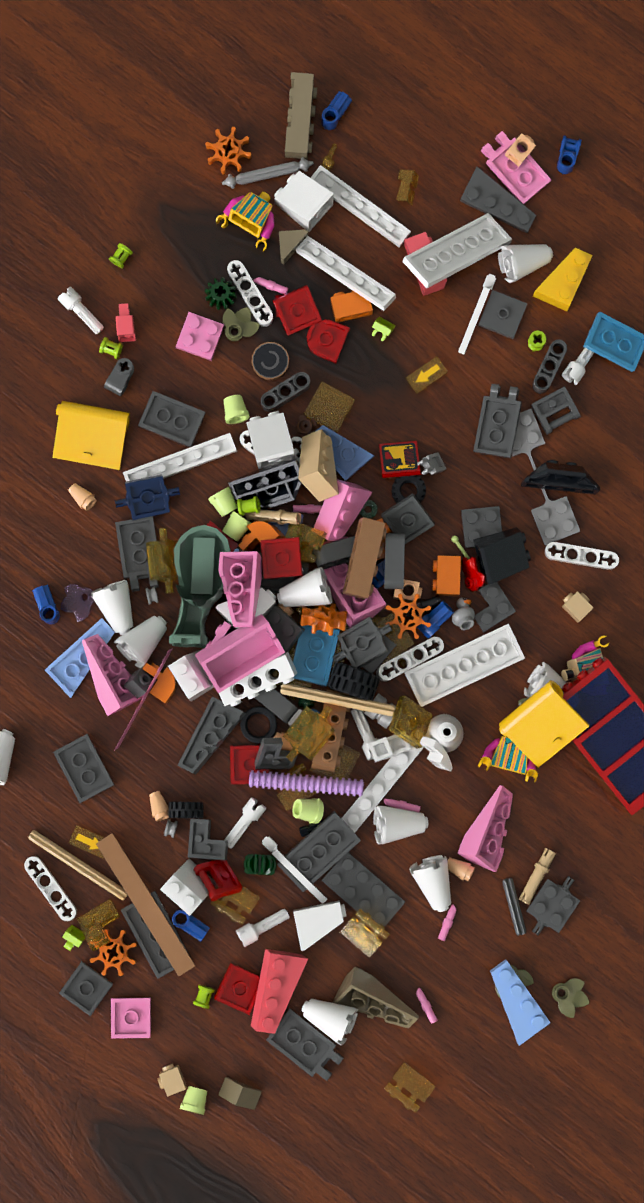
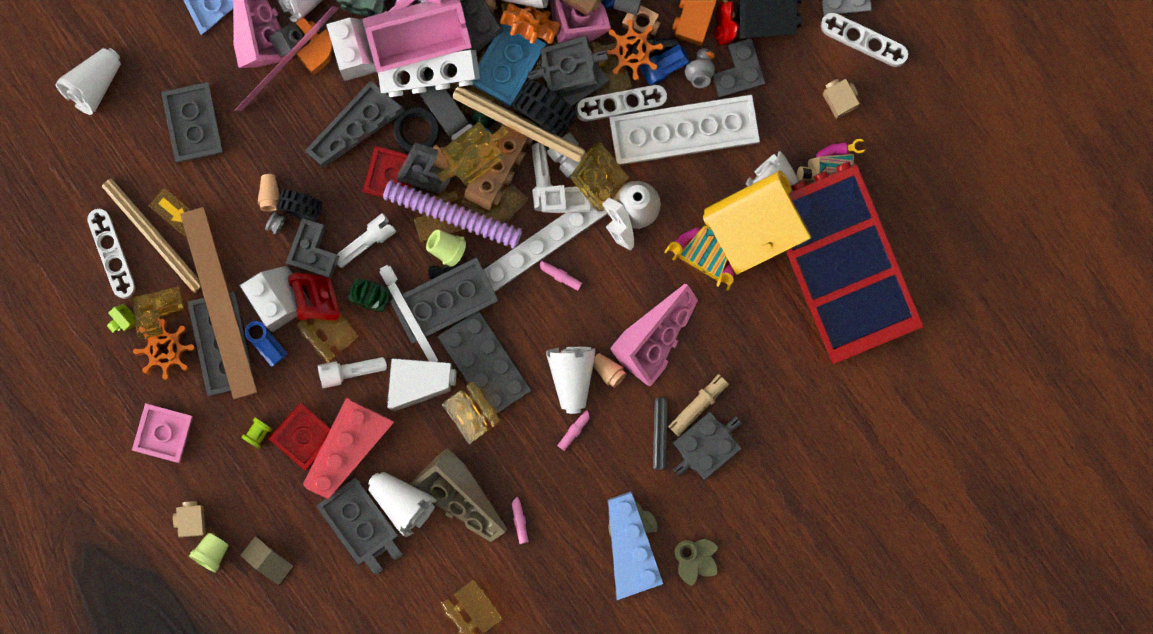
camera: 15 degrees right, 0 degrees up
dark grey plate [59,961,114,1016] -> none
white cone [373,805,428,844] -> none

